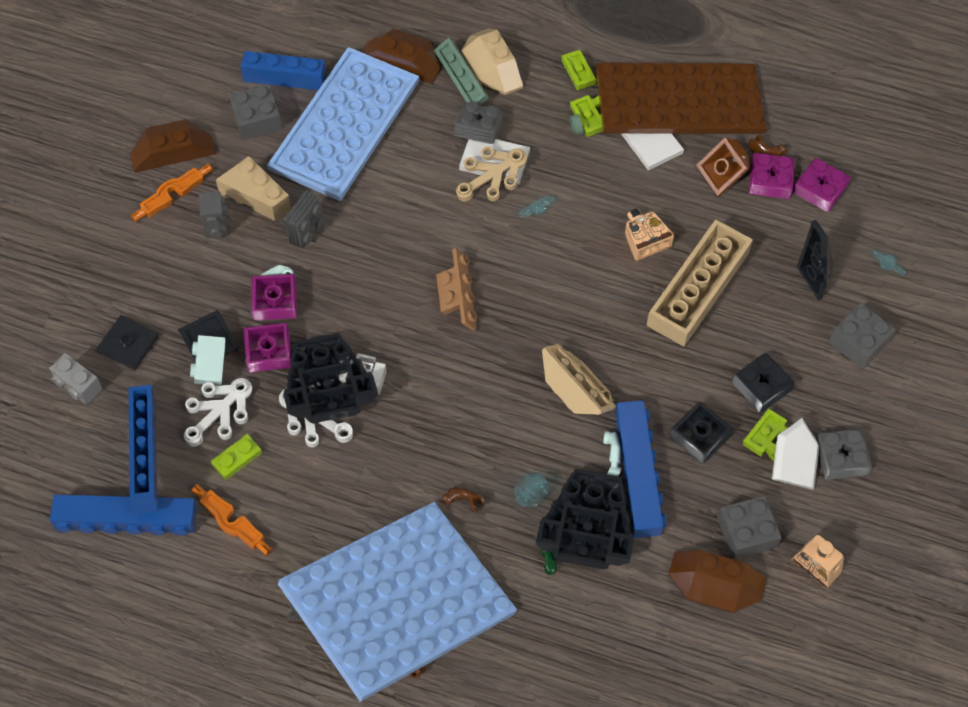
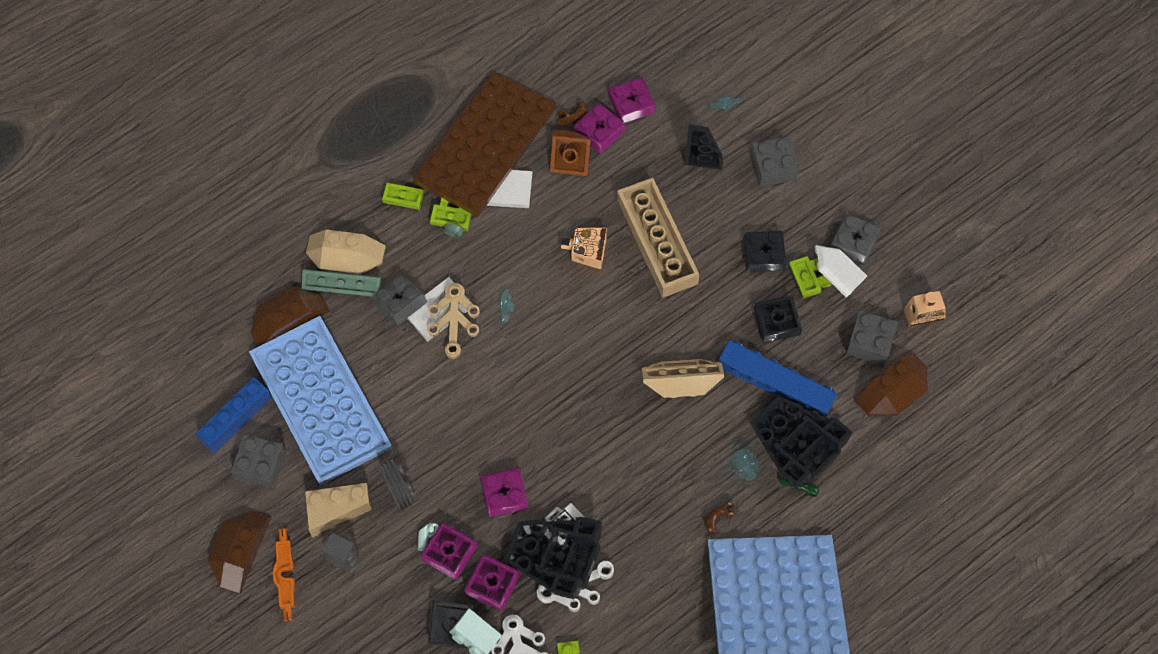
camera: 55 degrees left, 5 degrees up
medium nougat bracket [436,248,477,331] -> none
light aqua arm [603,431,621,477] -> none
none -> magenta brick [480,467,529,517]

